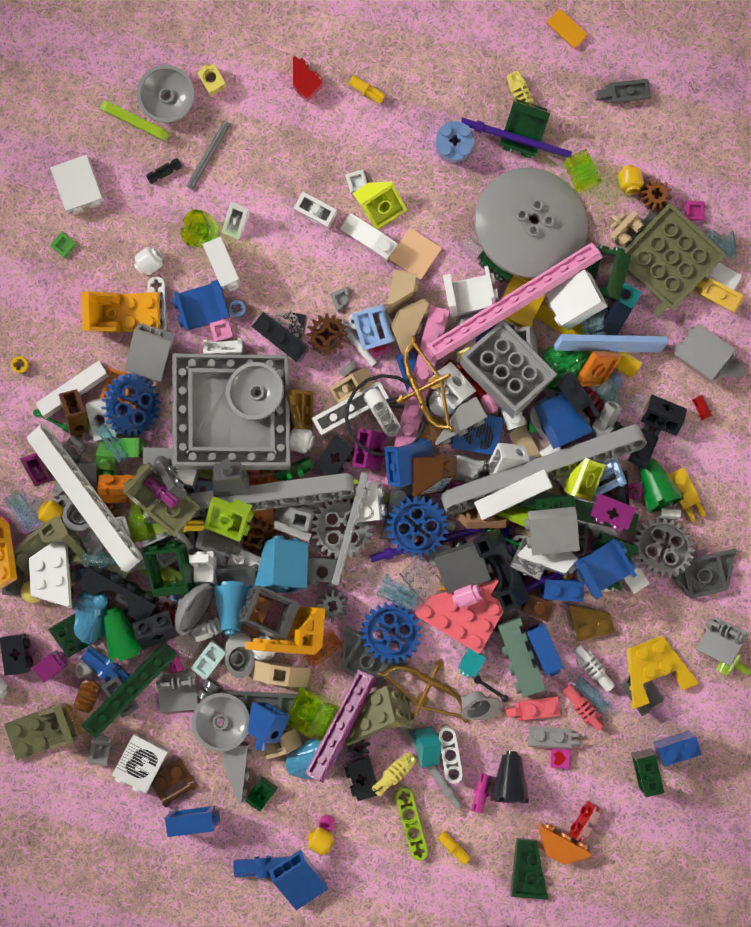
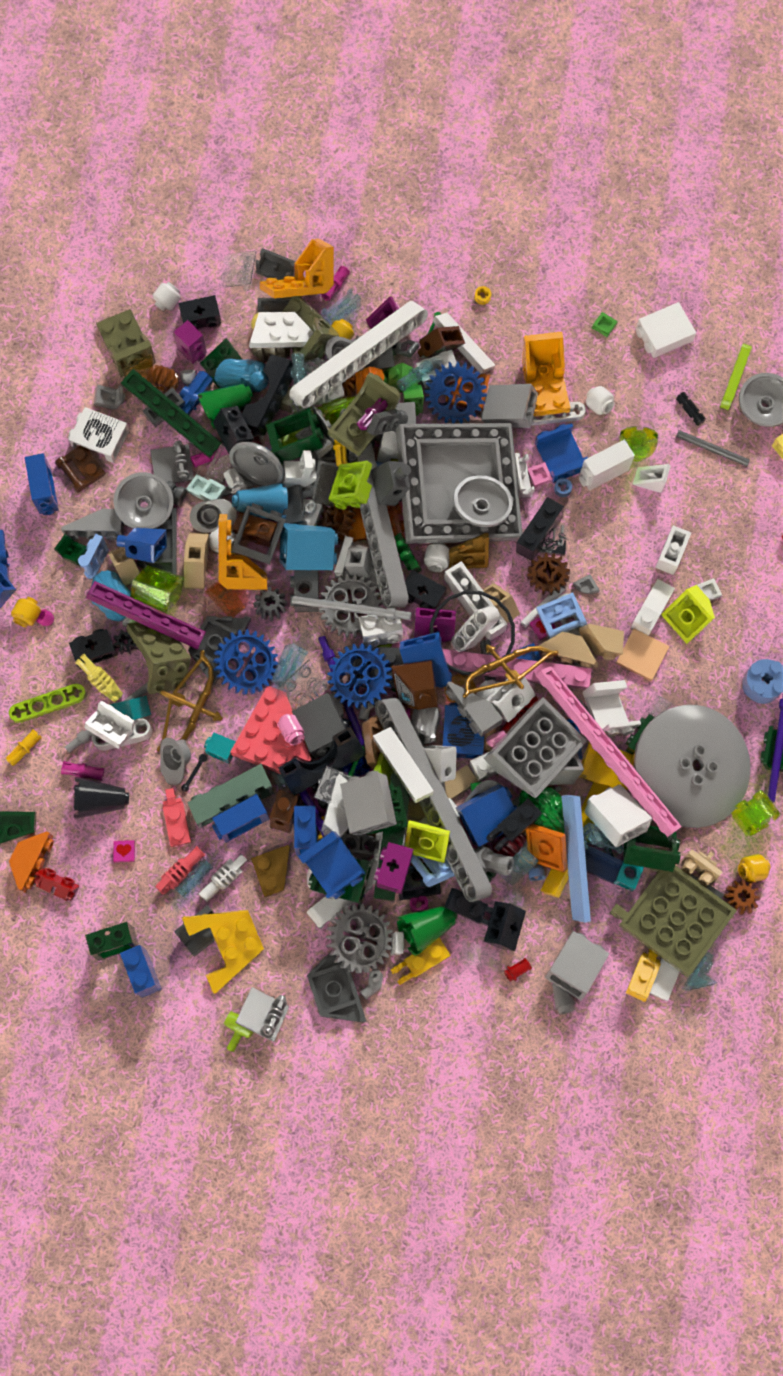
camera: 80 degrees right, 15 degrees down
light grey tile [339,360,357,377] -> none
light grey hinge [528,726,581,750] -> none
dark pink tile [685,201,705,221] -> none
none -> light blue plate [78,534,109,579]
none -> white bracket [84,701,135,749]
none -> light grey arm [360,969,383,1000]

